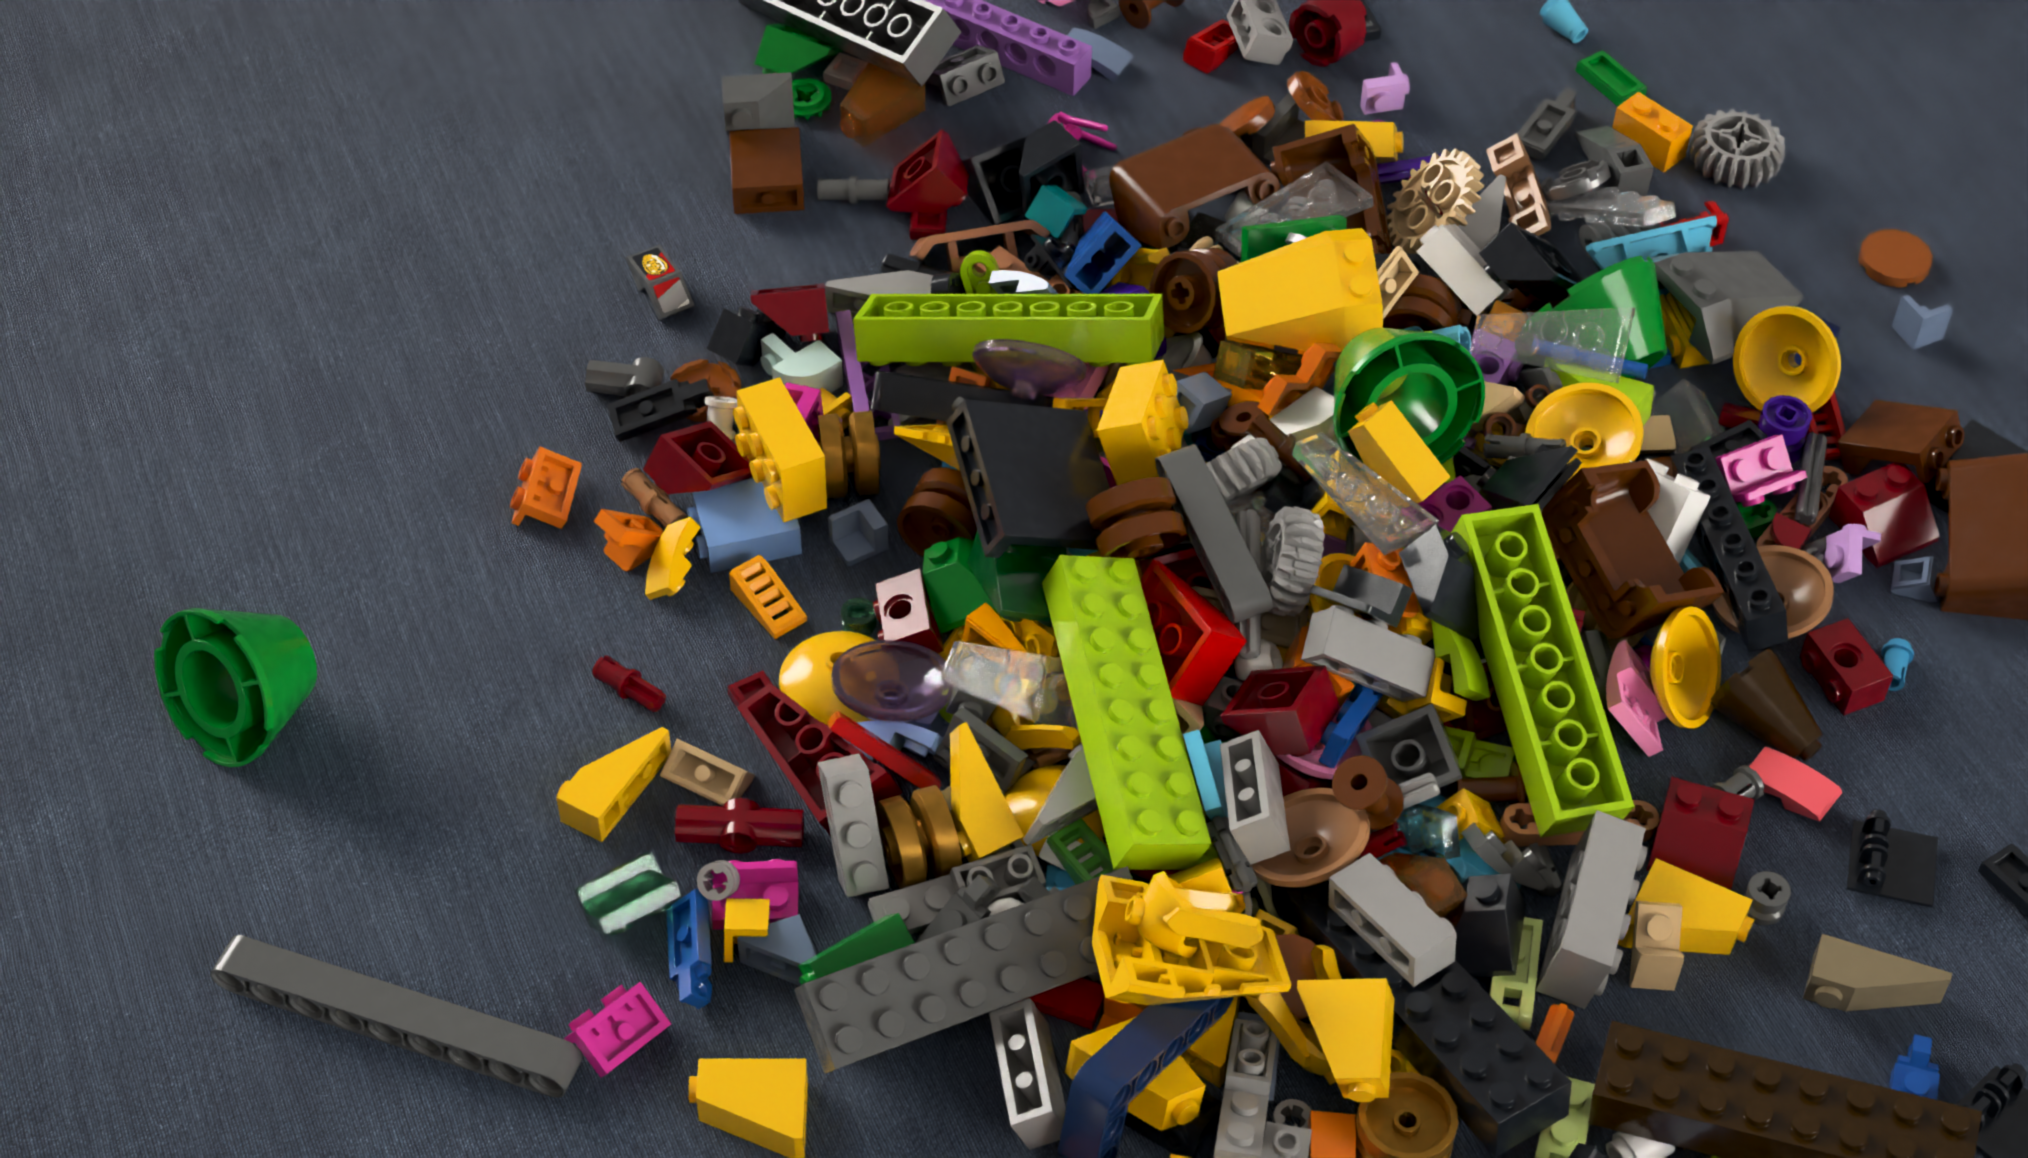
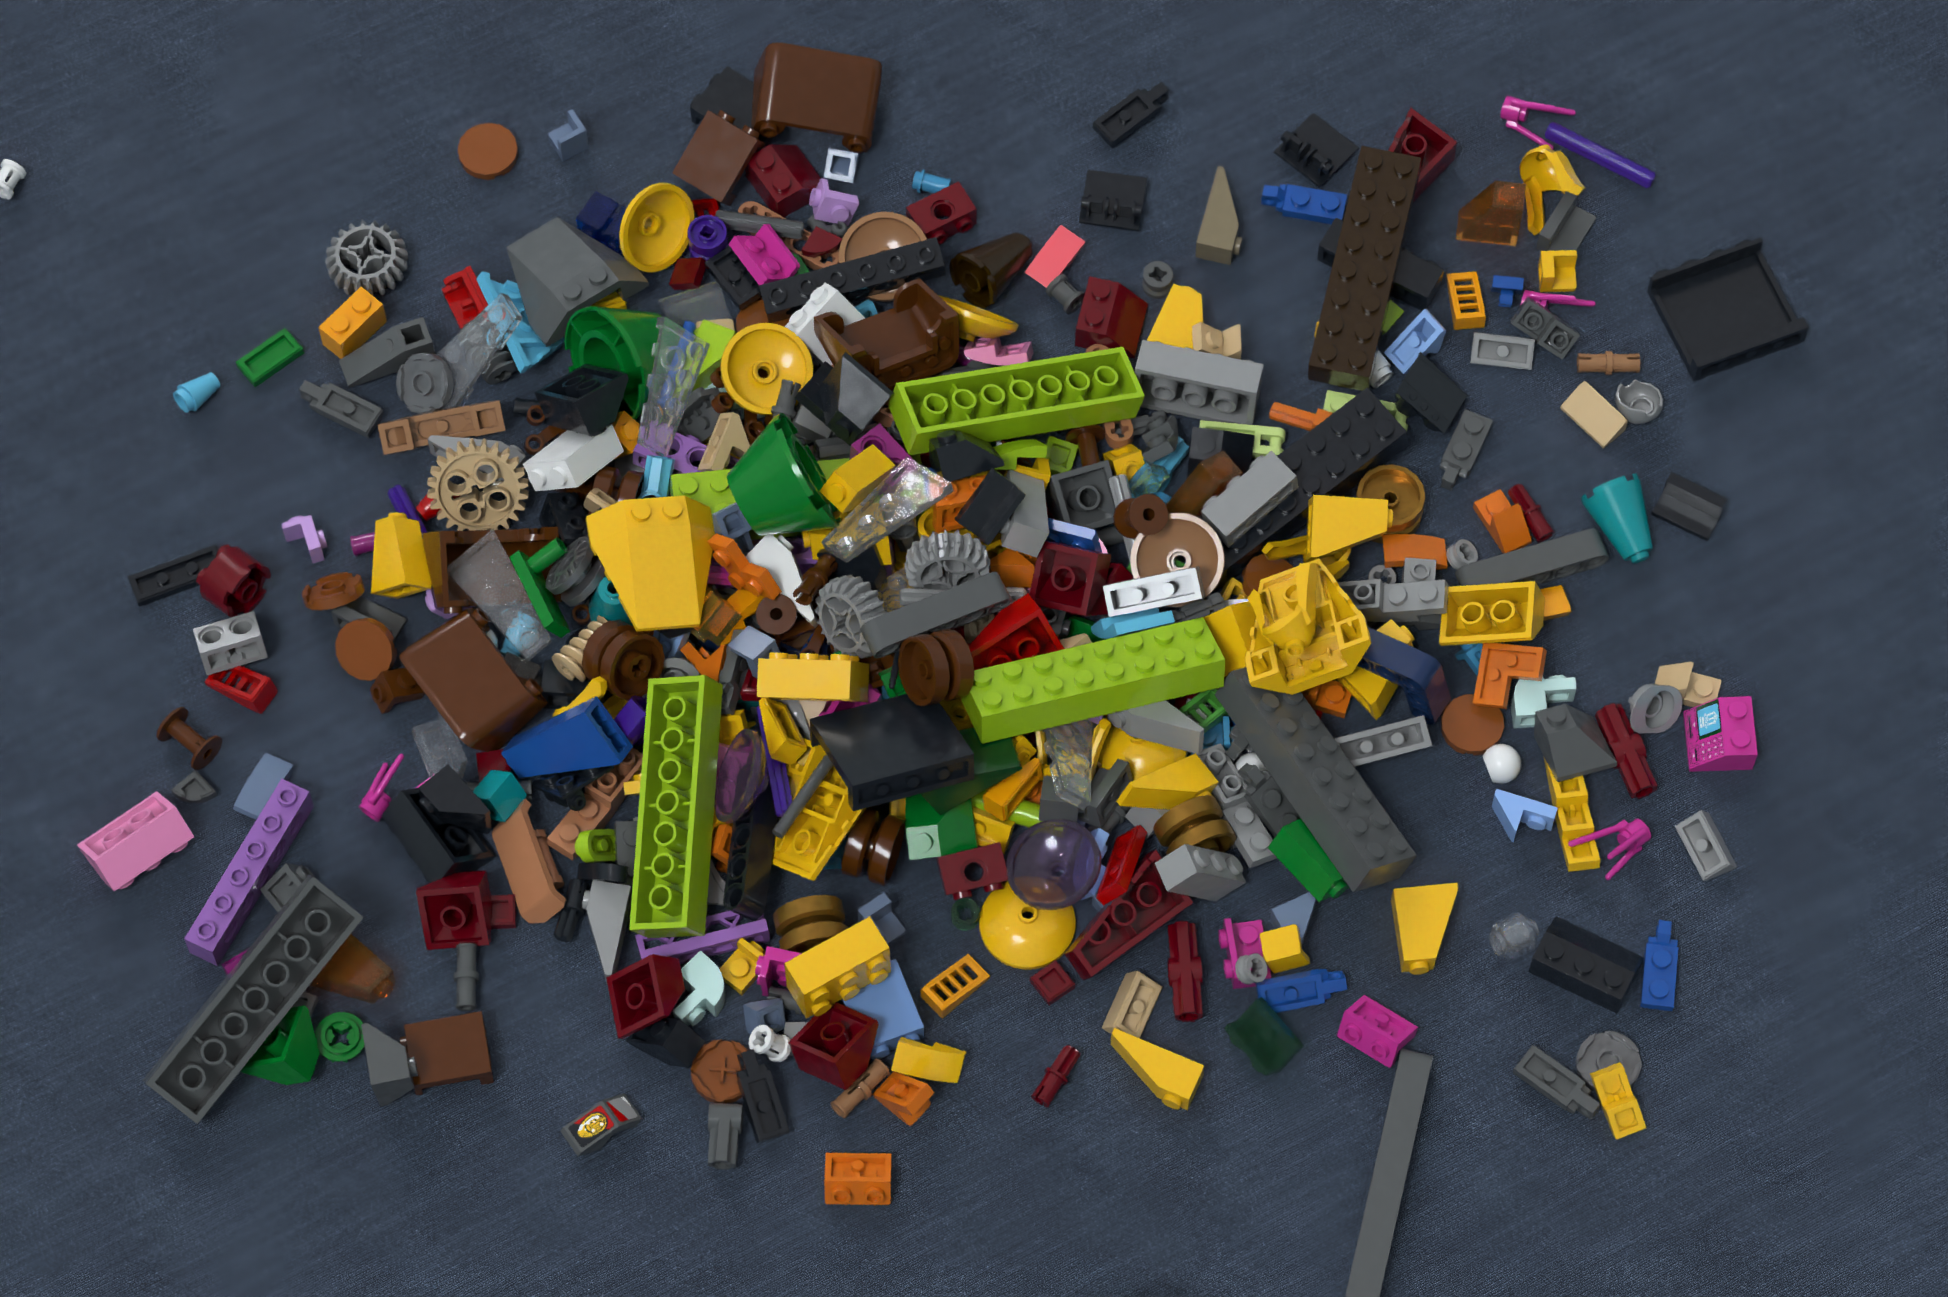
camera: 95 degrees left, 15 degrees up
slope [989,270,1058,294] -> none

